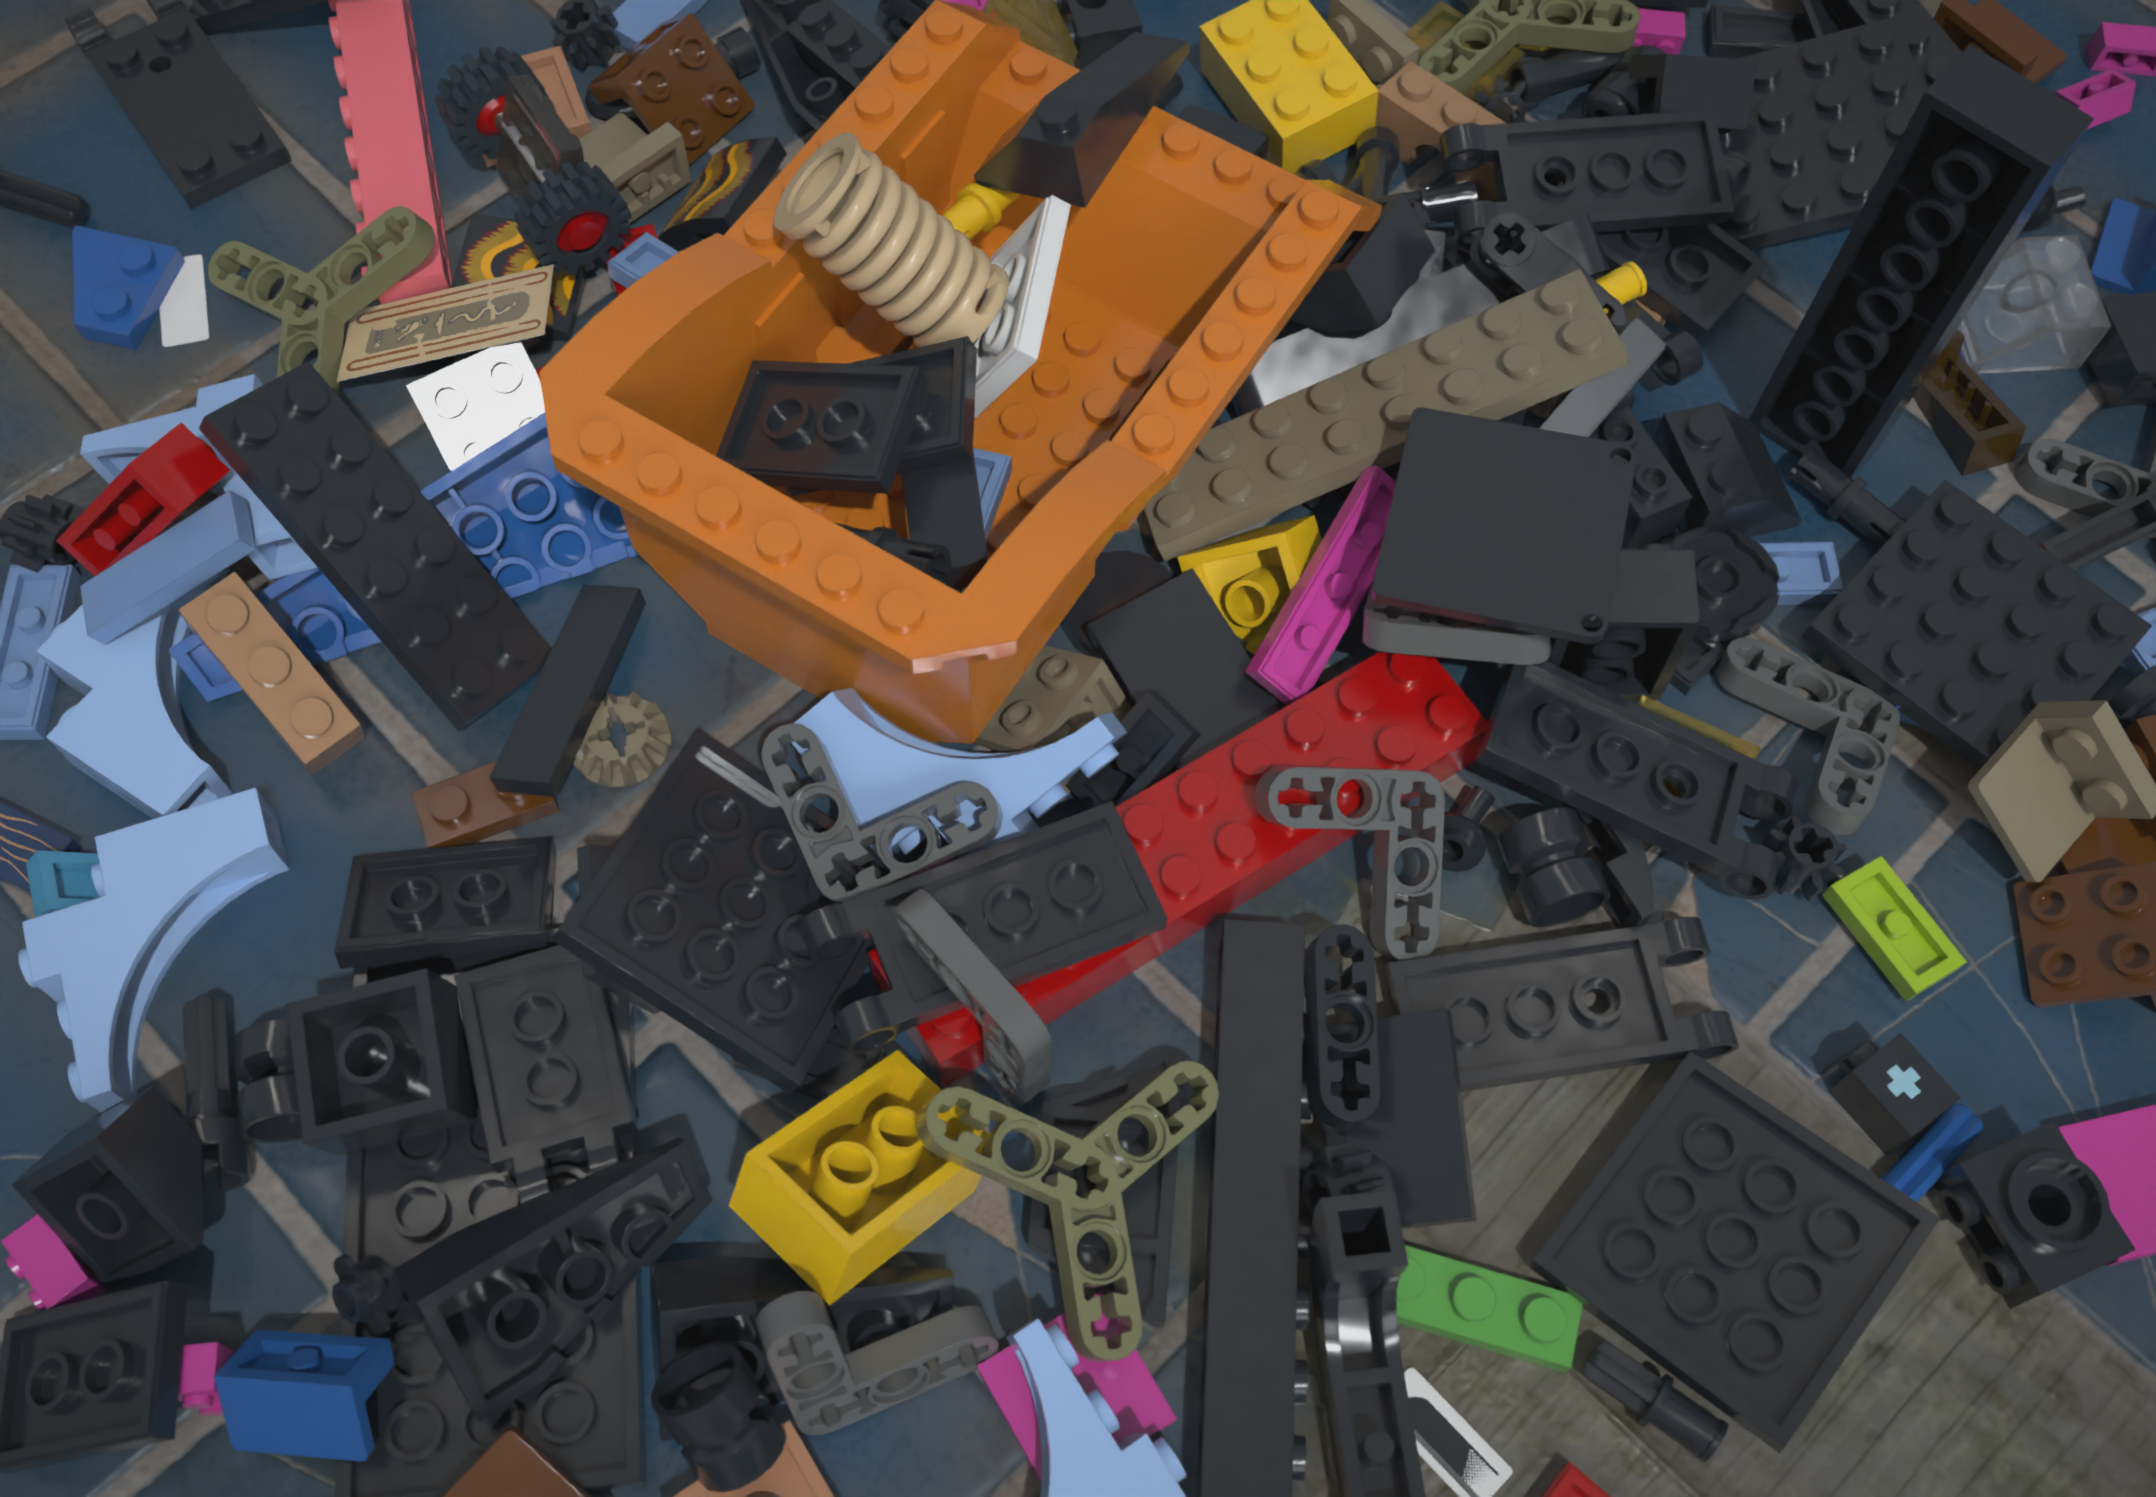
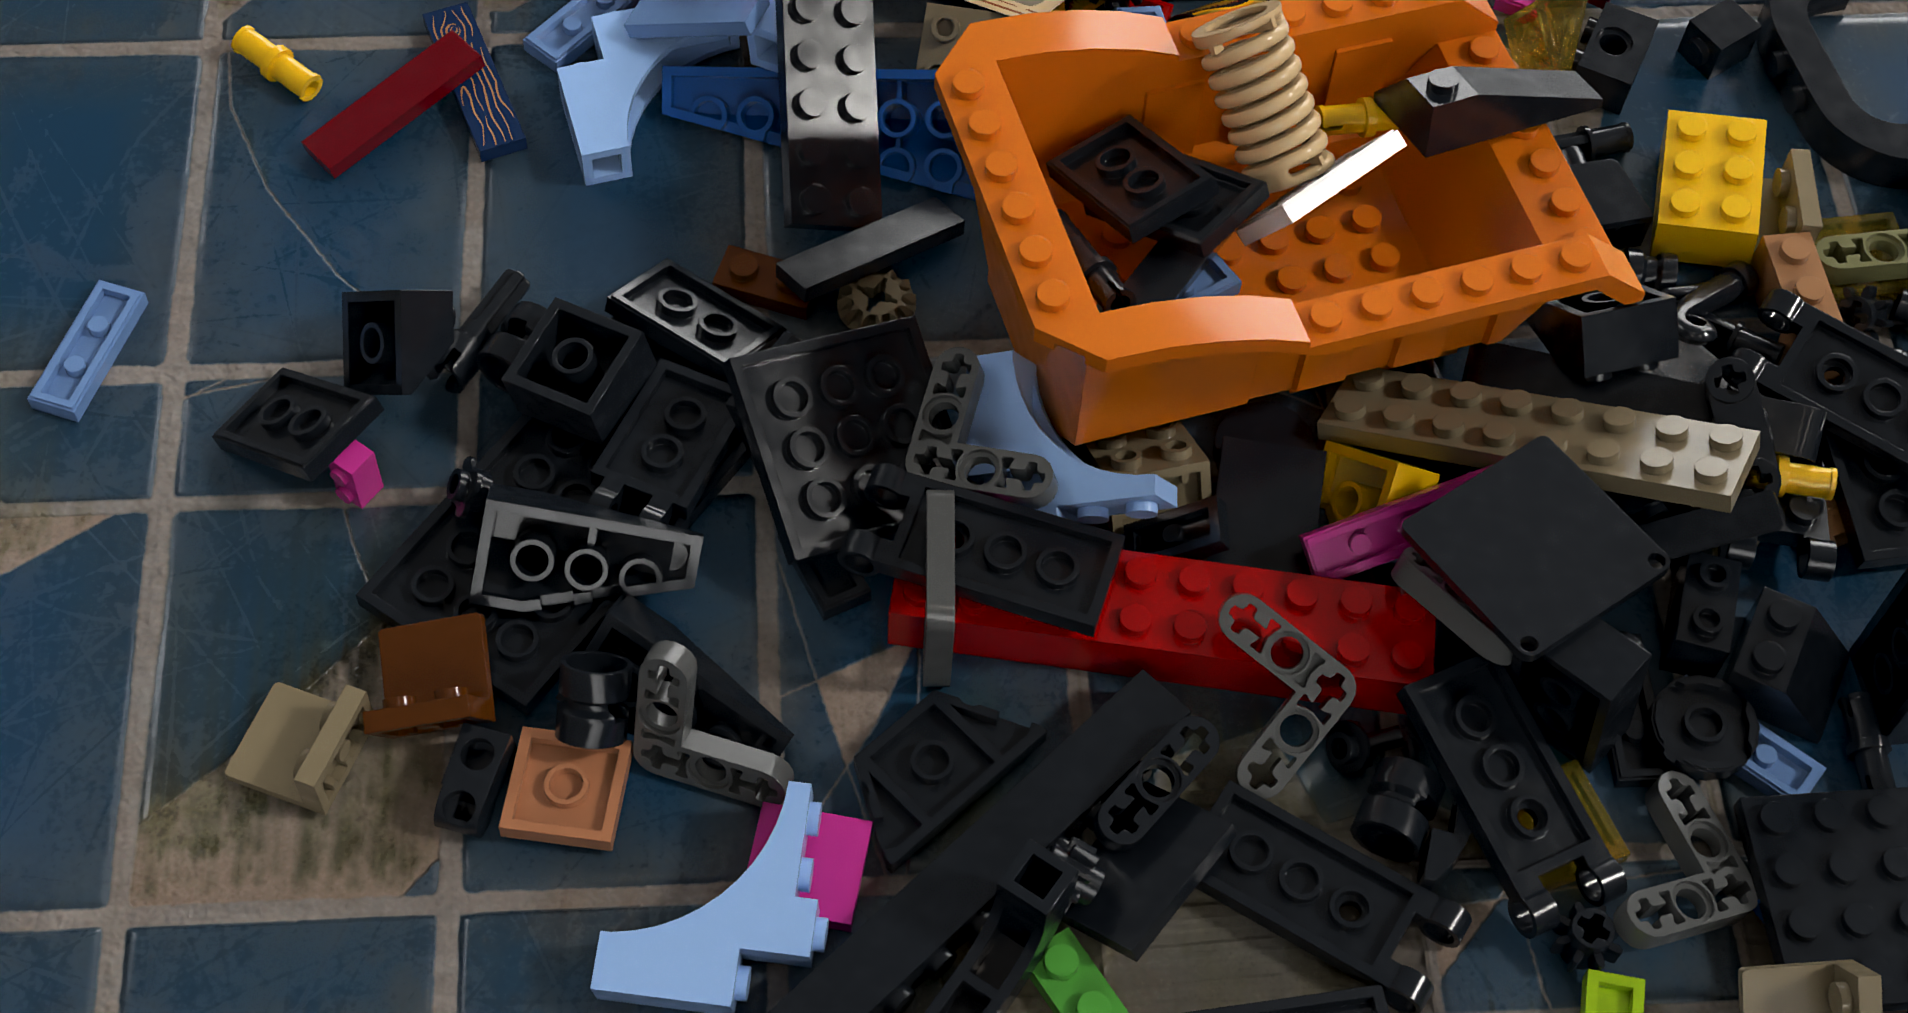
camera: 40 degrees right, 5 degrees down
dark pink piece [1,1214,106,1311] -> none
light blue arch [18,787,290,1114] -> none
dark azure plate [26,850,100,918] -> none
medium nougat arch [178,572,365,776] -> none
blue panel [214,1329,395,1462] -> none
yellow brick [729,1050,988,1305] -> none
olive piece [917,1061,1219,1363] -> none

